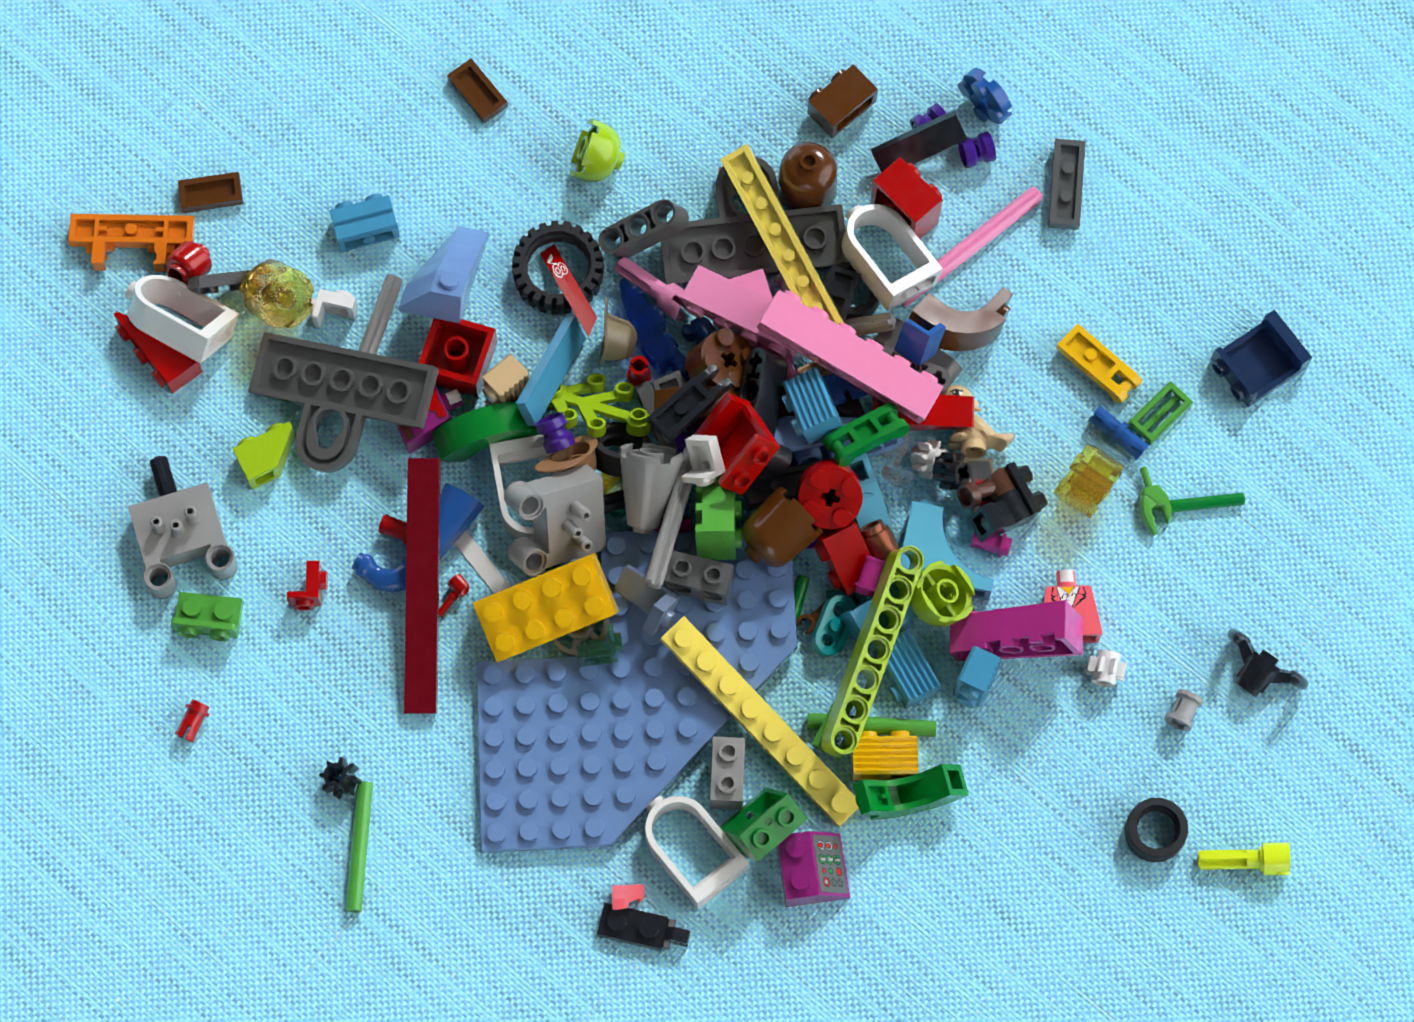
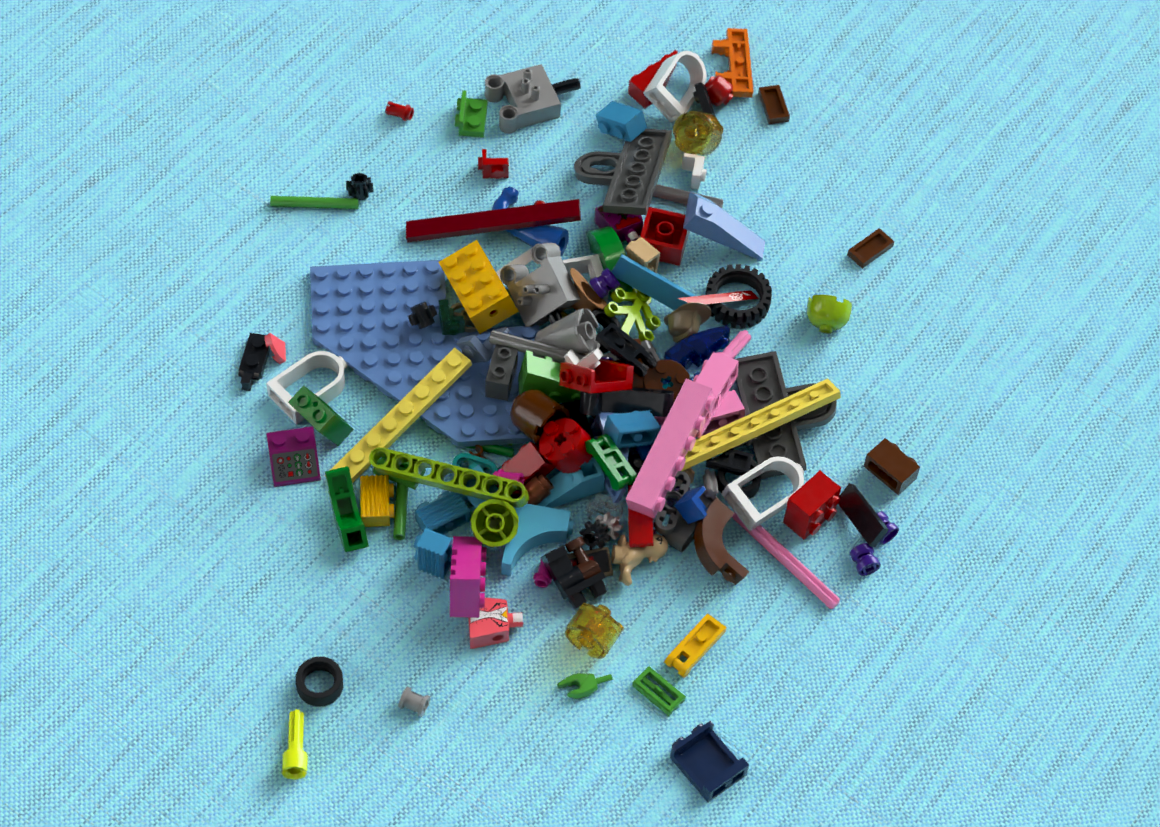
camera: 85 degrees right, 15 degrees down
lime slope [232,421,296,490] -> none
dark azure brick [329,194,400,252] -> none
red hand [439,574,470,617] -> none
dark grey beam [598,199,689,259] -> none
red pin [627,356,652,386] -> none
light grey brick [710,736,745,810] -> none
reddish brown cylinder [777,142,837,210] -> none
blue plate [957,68,1012,124] -> none
dark grey plate [1048,138,1086,230] -> none
white gear [1086,649,1127,687] -> none
blue pin [1088,405,1149,460] -> none
green piece [1170,492,1245,512] -> none
black piece [1227,628,1309,697] -> none
none -> black gear [408,301,438,329]
none -> dark azure brick [595,101,647,142]

